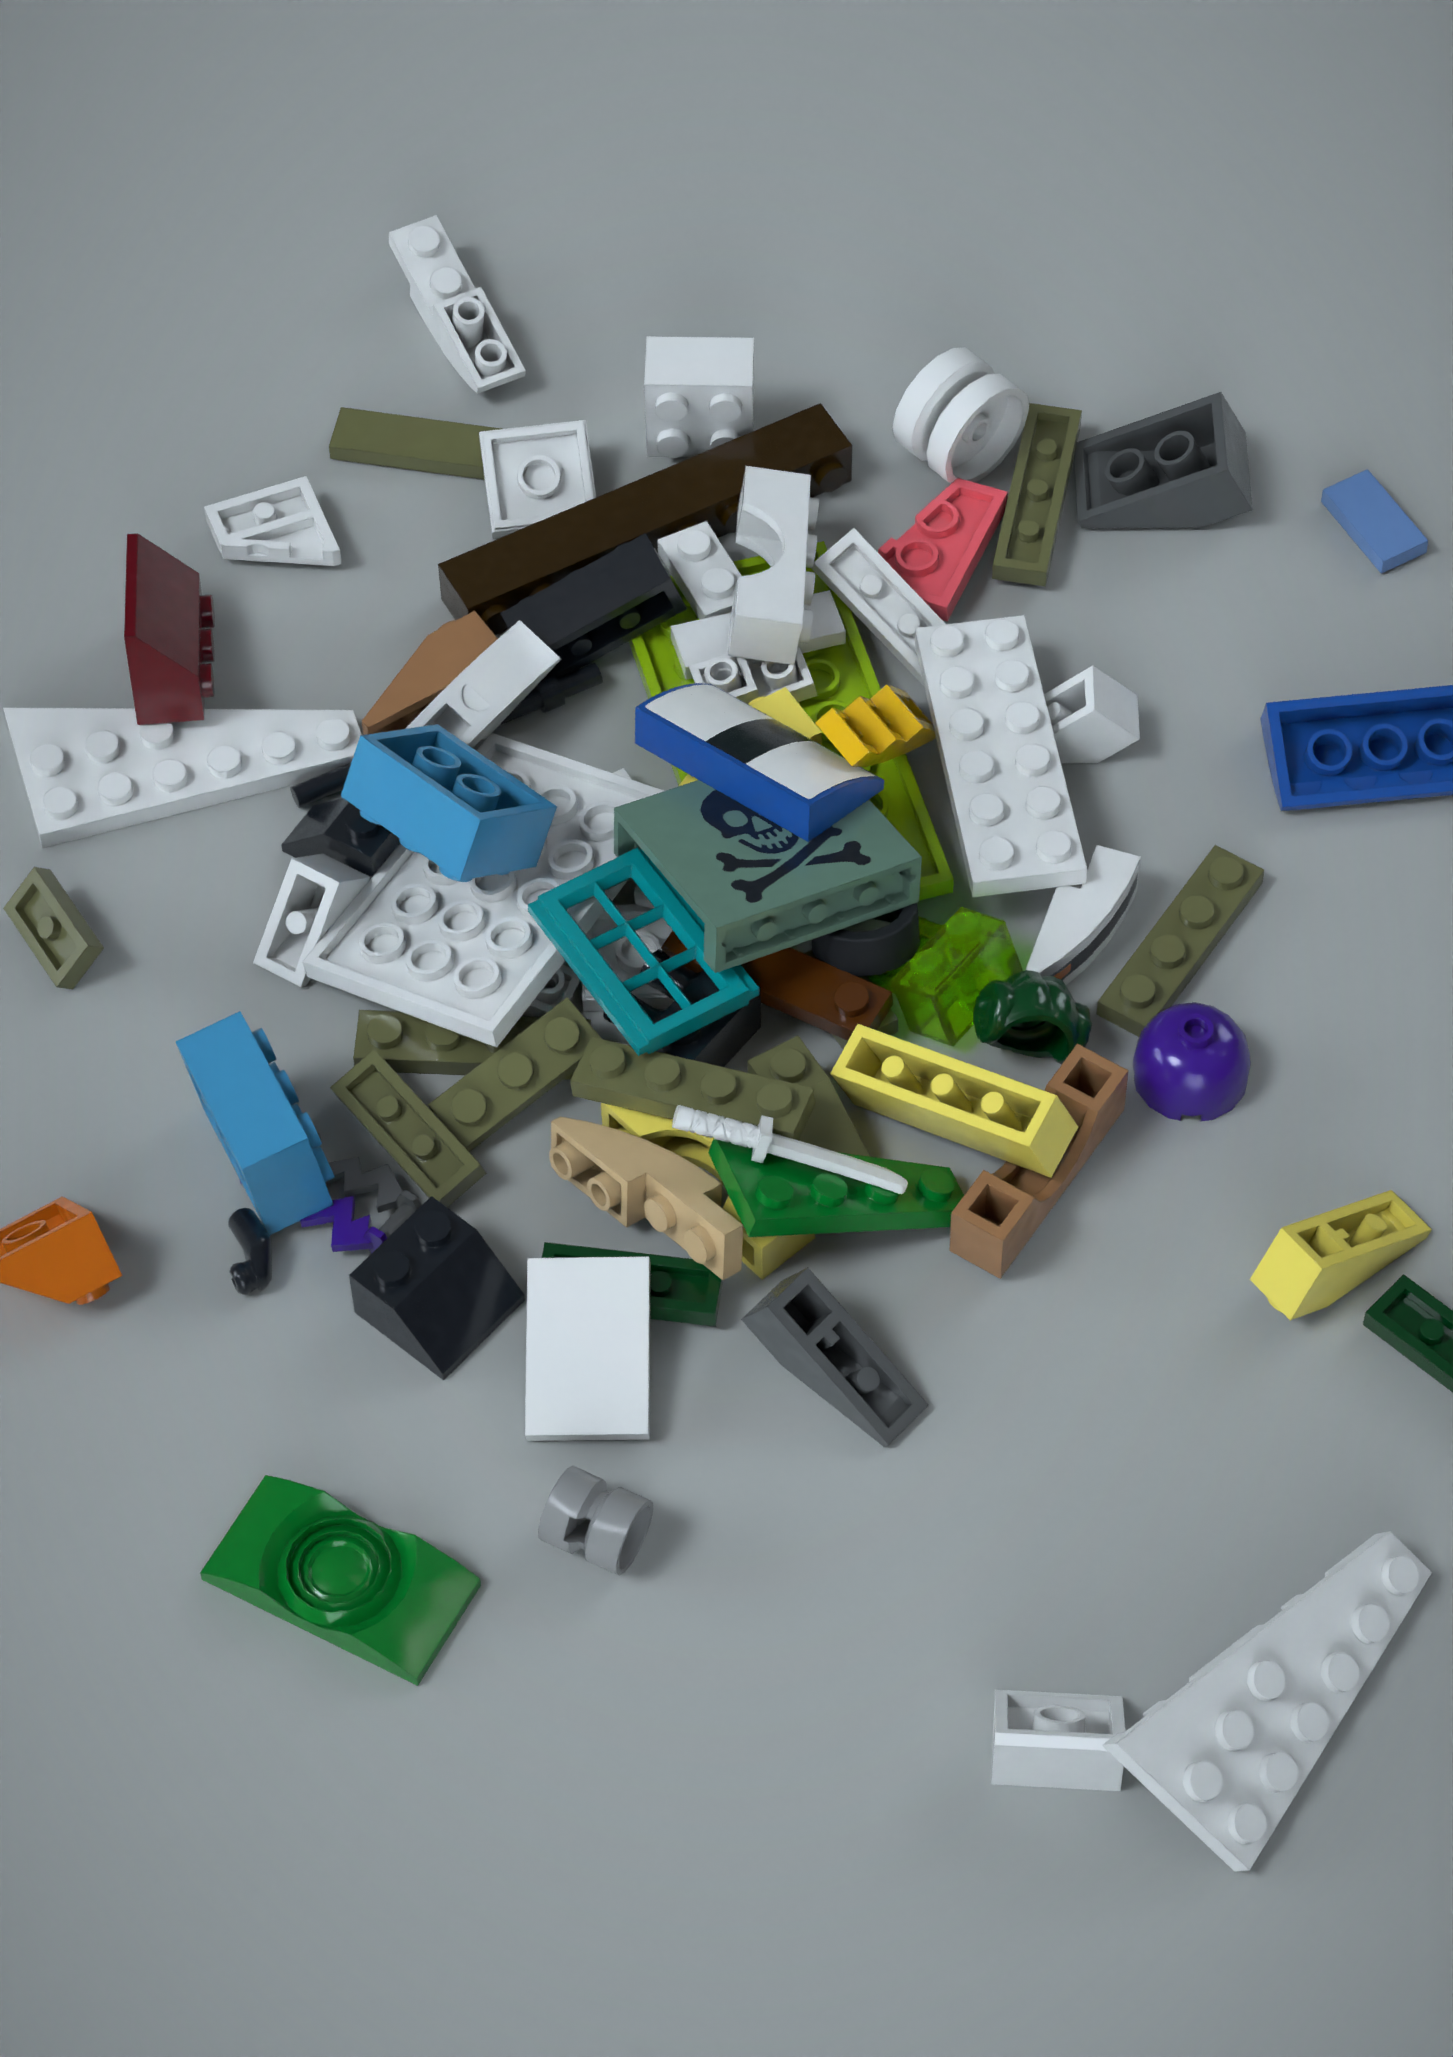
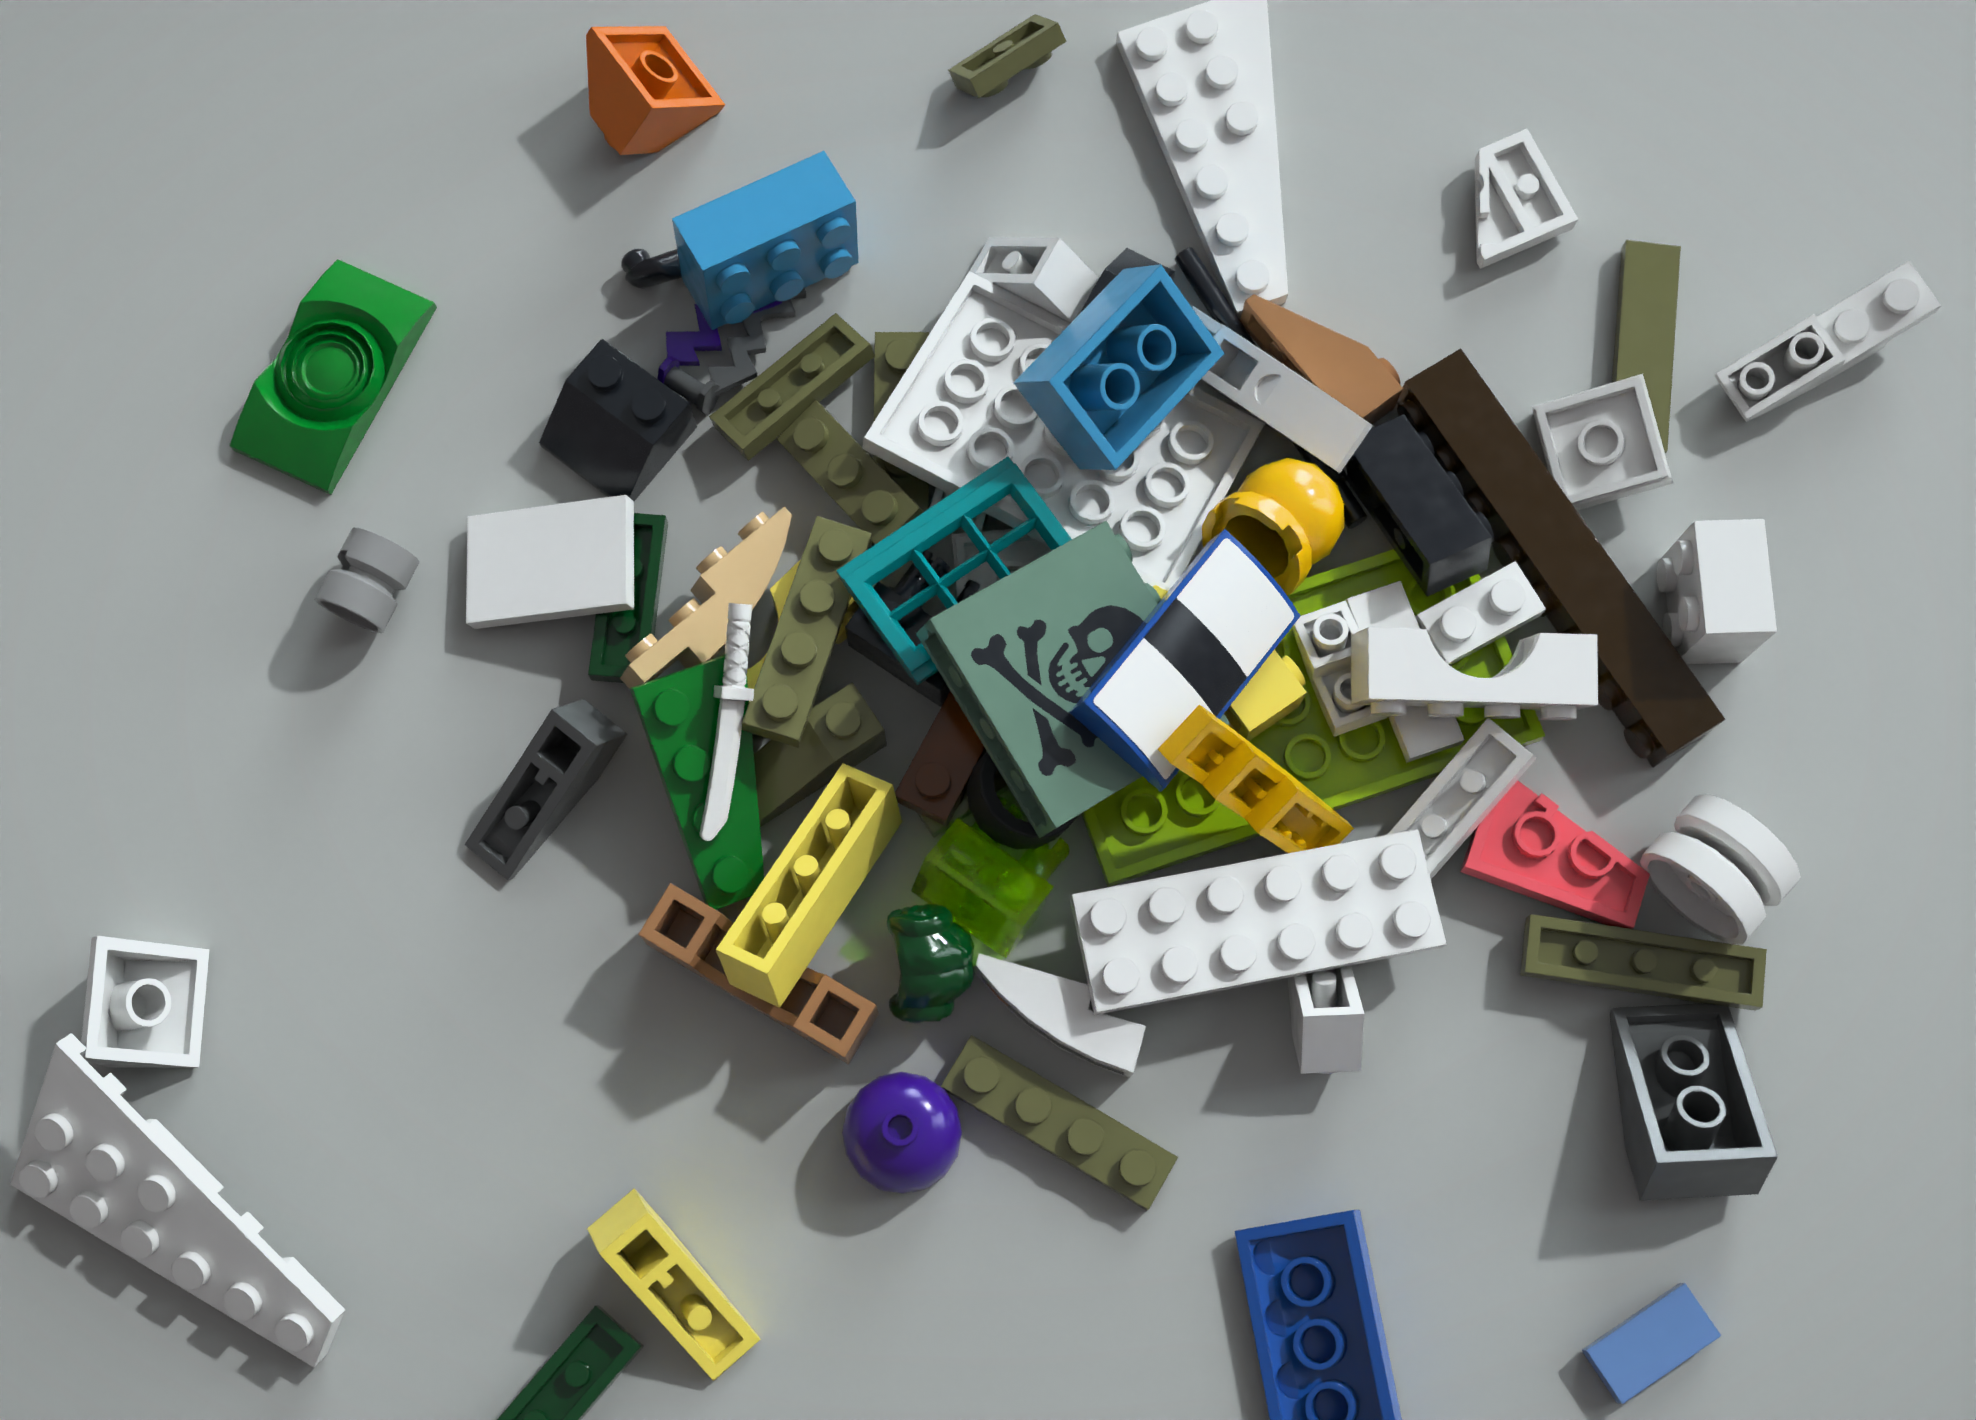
camera: 85 degrees right, 20 degrees up
dark red slope [124,533,215,725] -> none
none -> yellow tile [1202,458,1344,596]

